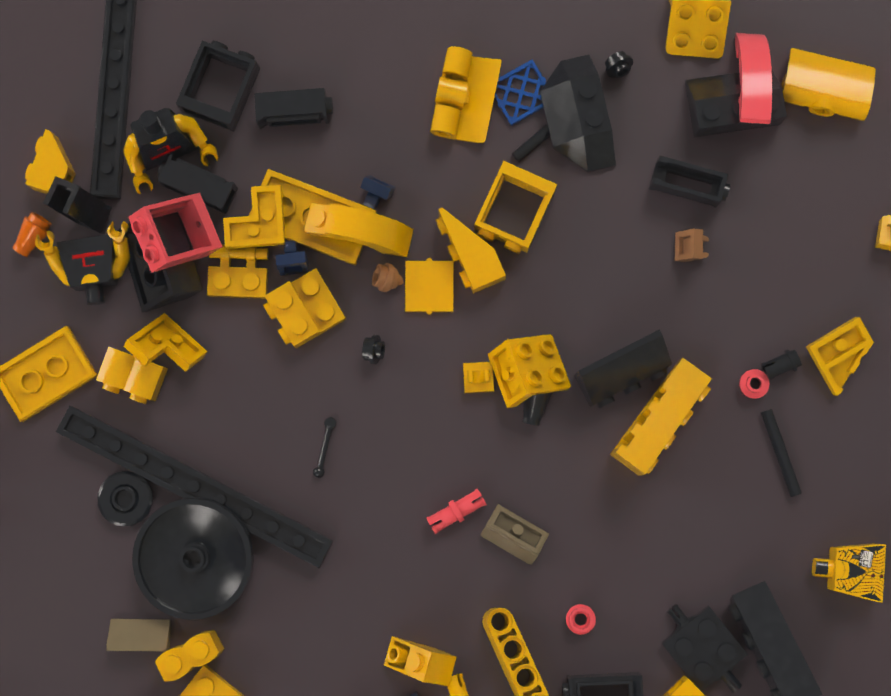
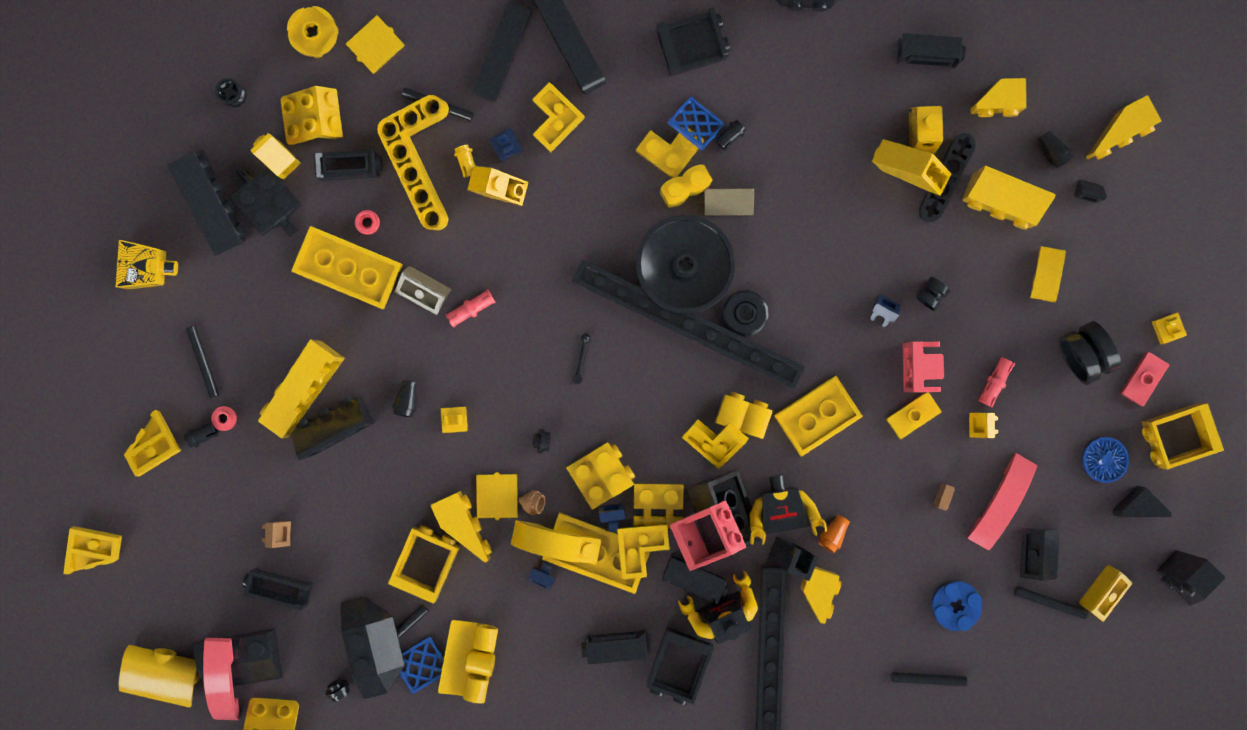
camera: 175 degrees right, 5 degrees up
yellow bracket [487,334,571,408] -> none
none -> yellow plate [291,226,403,310]

